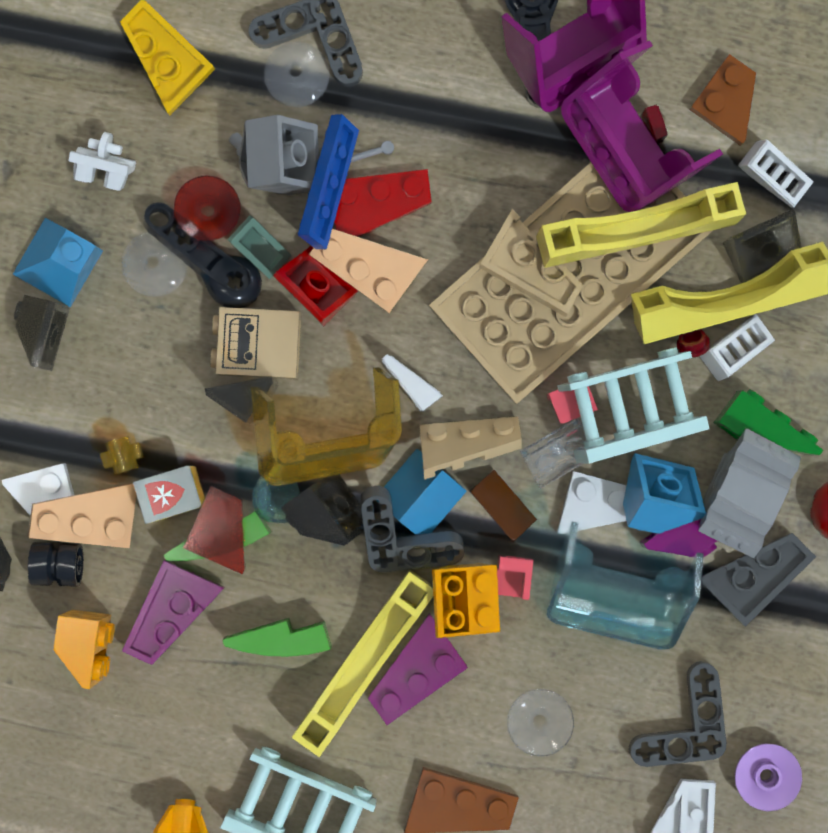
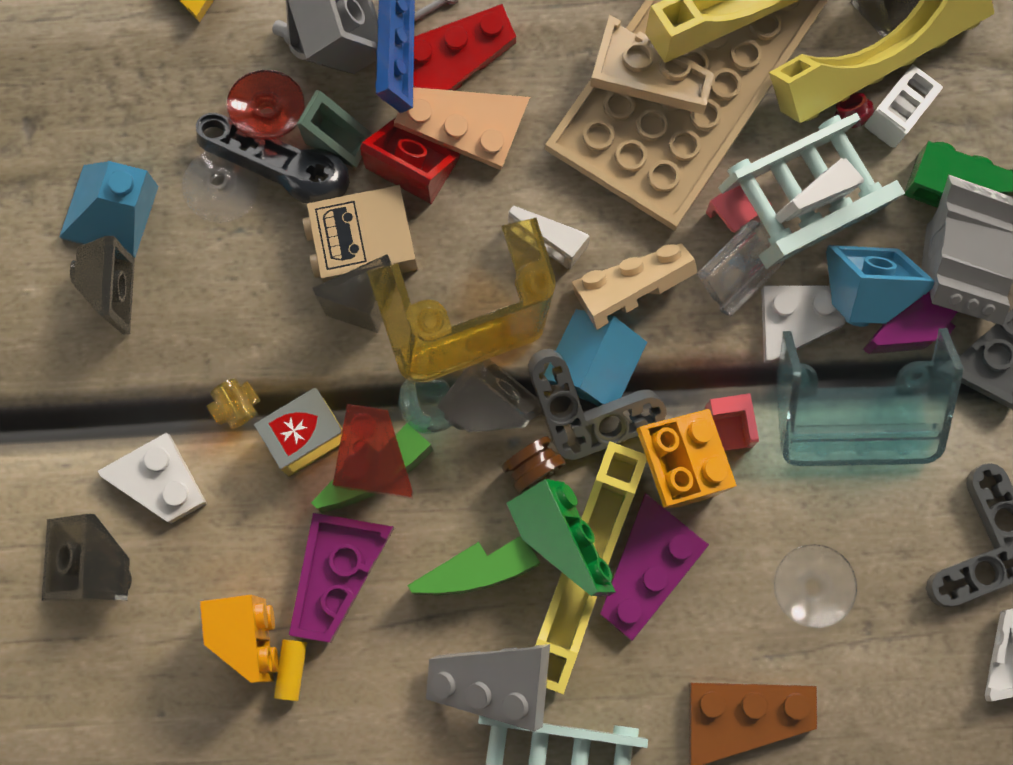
camera: 15 degrees left, 10 degrees down
light nougat wing [28,483,136,548] -> none
black wheel [28,542,84,587] -> none
white hips [68,132,136,191] -> none
reddish brown slope [470,470,537,542] -> none
none -> yellow axle [274,639,307,701]
none -> light grey wing [426,644,550,732]
none -> reddish brown wheel [501,436,566,495]
none -> green slope [506,479,616,596]
none -> white slope [775,158,864,224]

